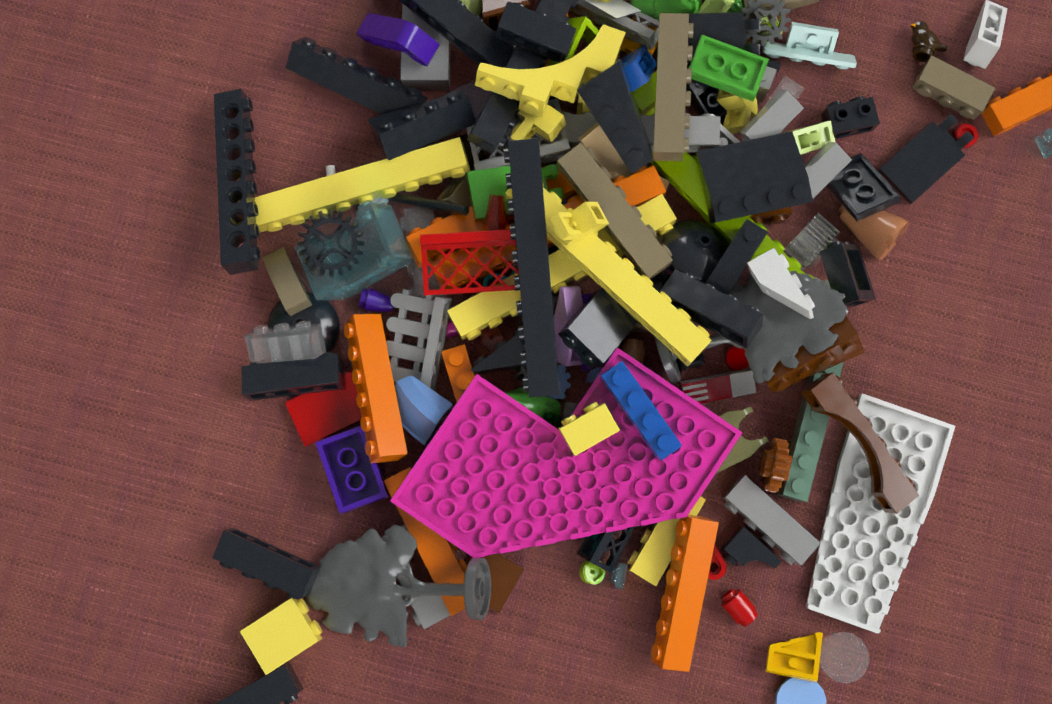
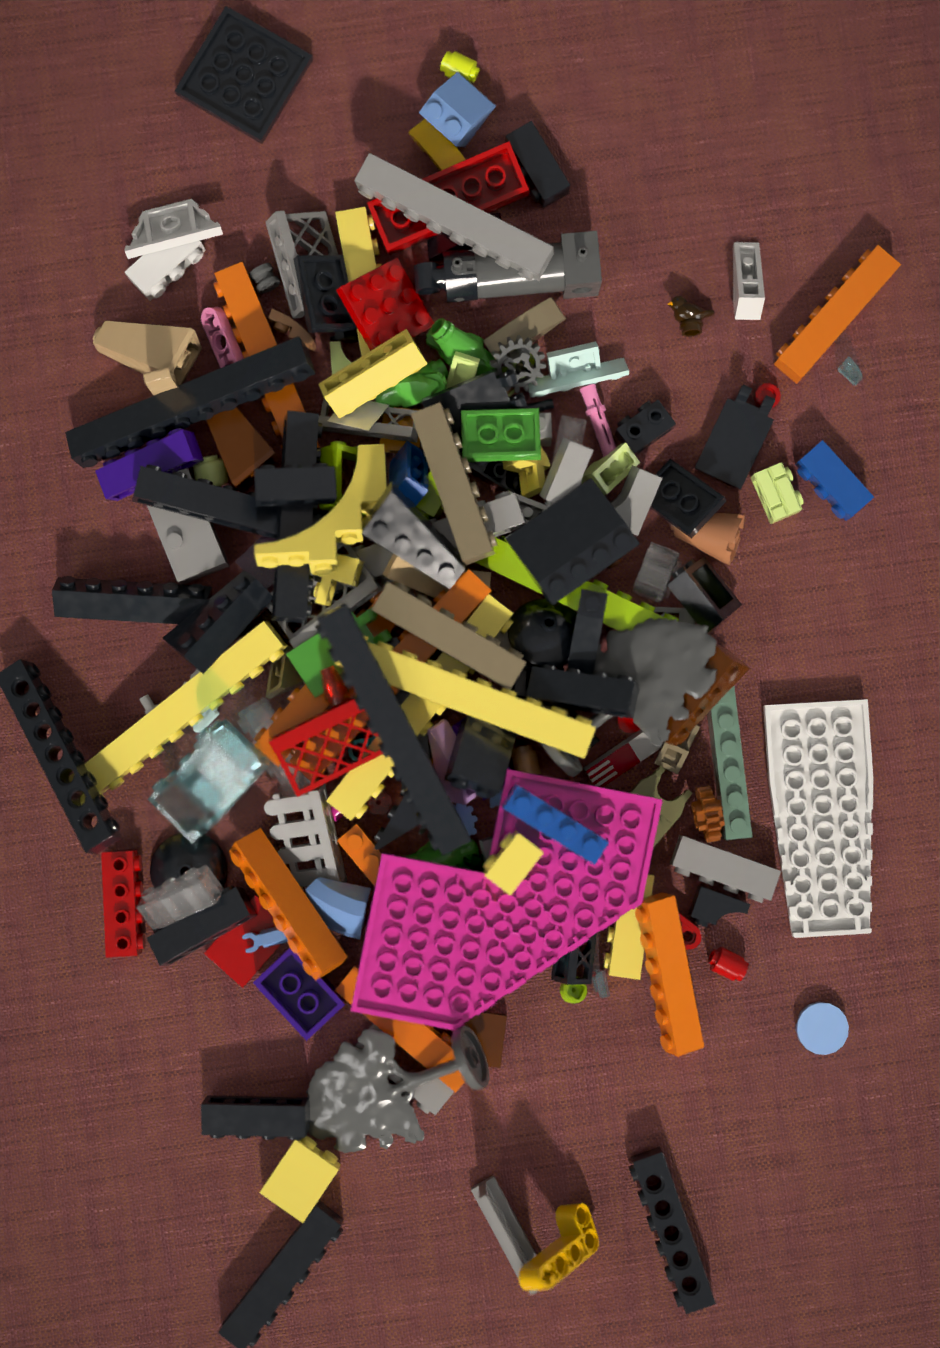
camera: 20 degrees left, 5 degrees up
dark tan slope [262,247,312,316] -> none
black gear [297,210,365,277] -> none
dark purple beam [356,13,440,67] -> none
dark purple cone [359,288,394,312] -> none
black bar [387,193,469,216] -> none
light yellow brick [550,202,609,245] -> none
white slope [747,248,815,319] -> none
yellow wing [765,632,823,683] -> none
reddish brown arch [800,373,919,514] -> none
clear tile [819,632,869,683] -> none
dark tan brick [911,55,995,120] -> none
none -> red brick [101,850,146,957]
none -> medium blue bar [242,927,288,953]
none -> bright pink pin [580,384,616,457]
none -> dark tan slope [654,724,700,774]
none -> yellowish green brick [750,462,803,524]
none -> blue brick [795,440,874,521]

